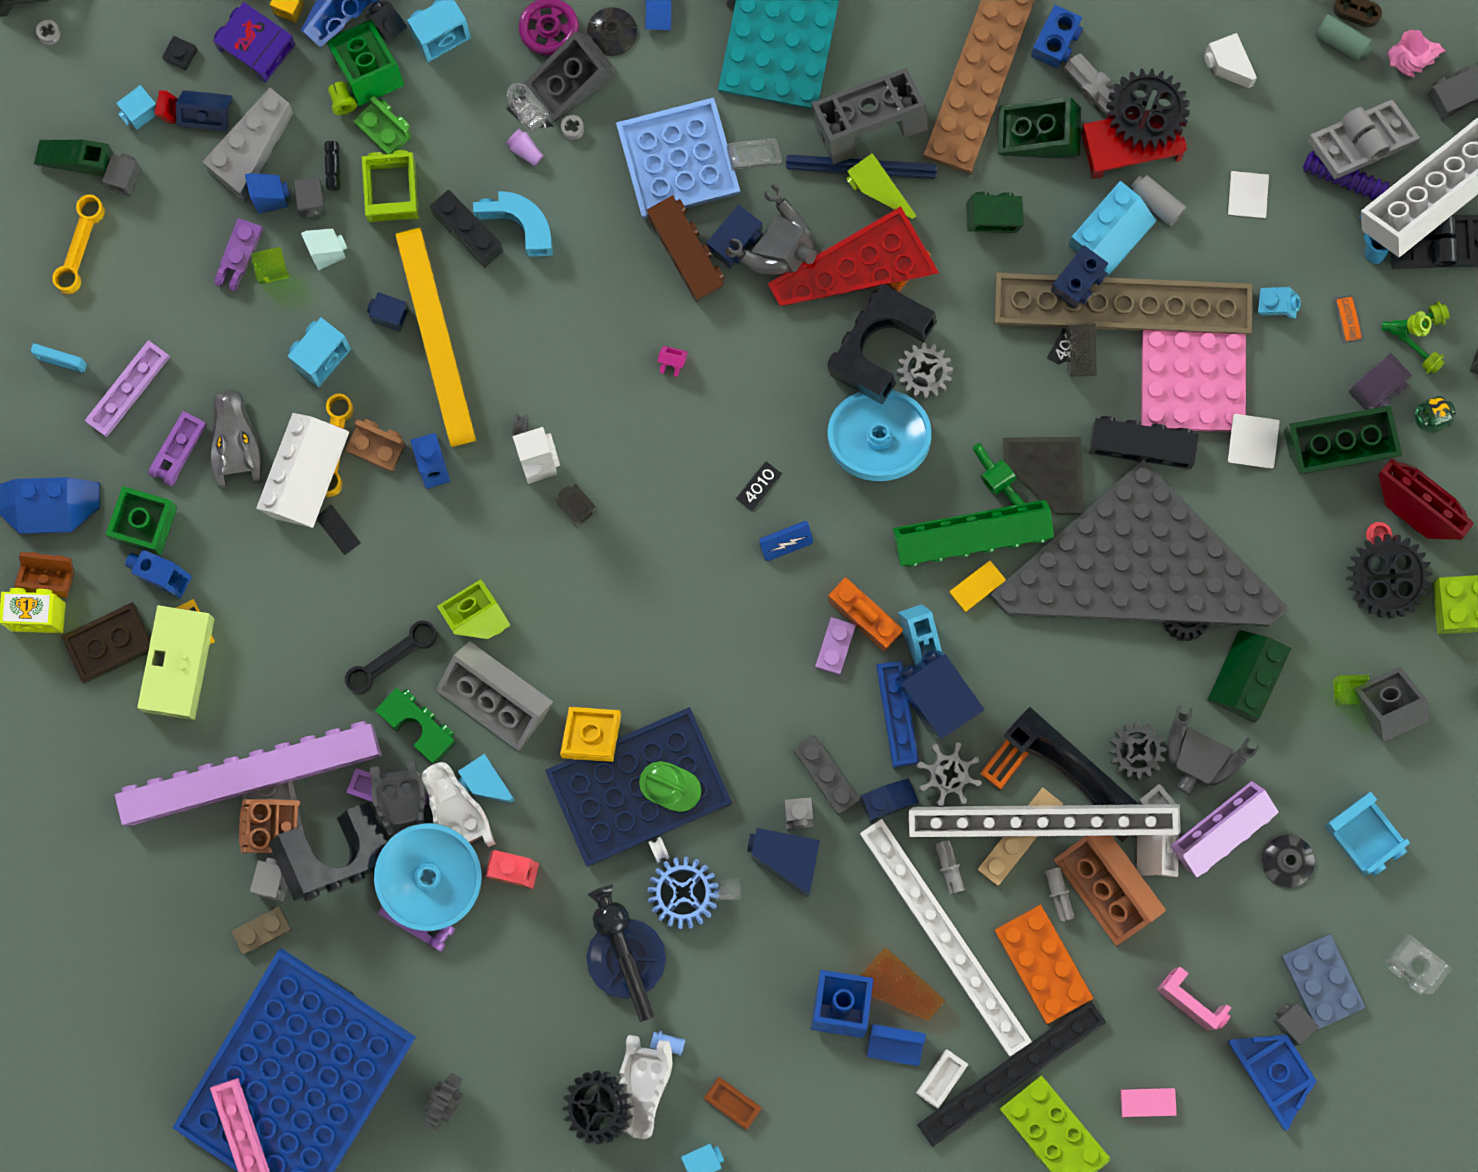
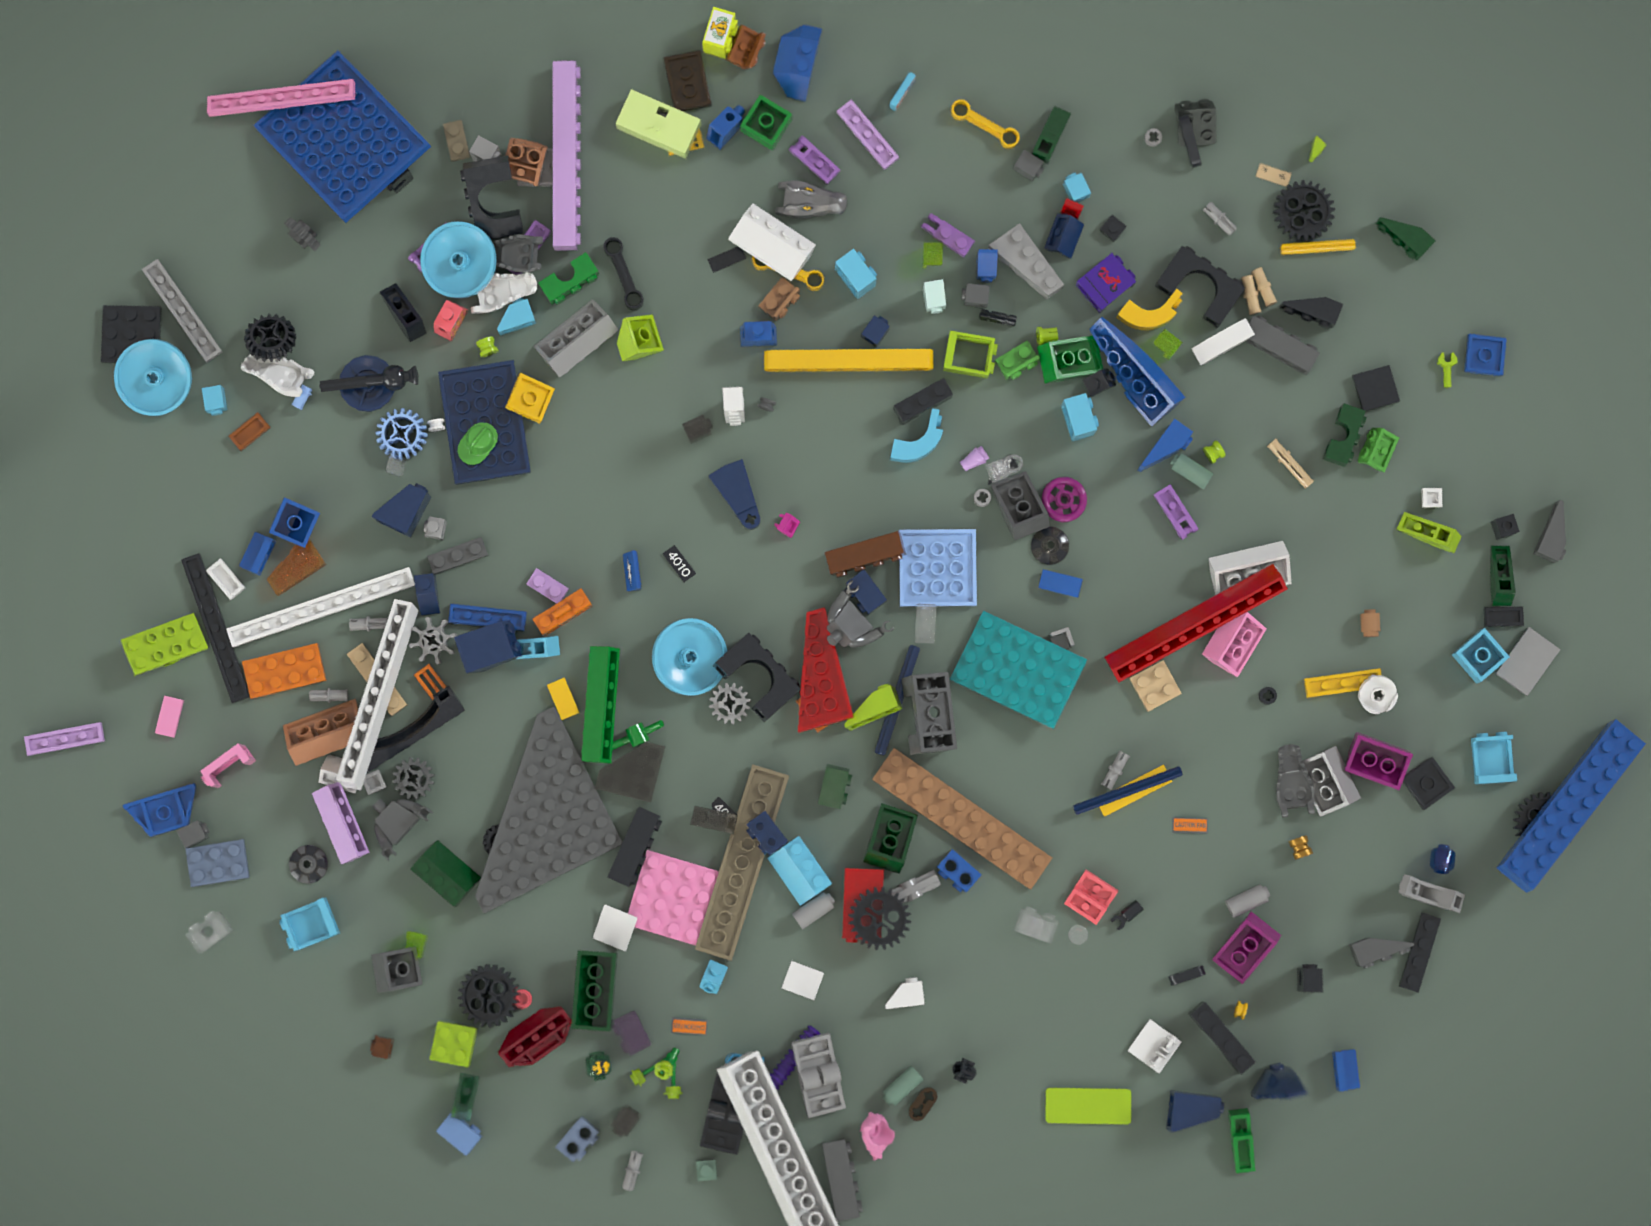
camera: 100 degrees right, 5 degrees up
none -> black slope [380,283,427,342]
none -> lime wheel [476,336,499,358]
none -> dark blue piece [708,459,761,530]

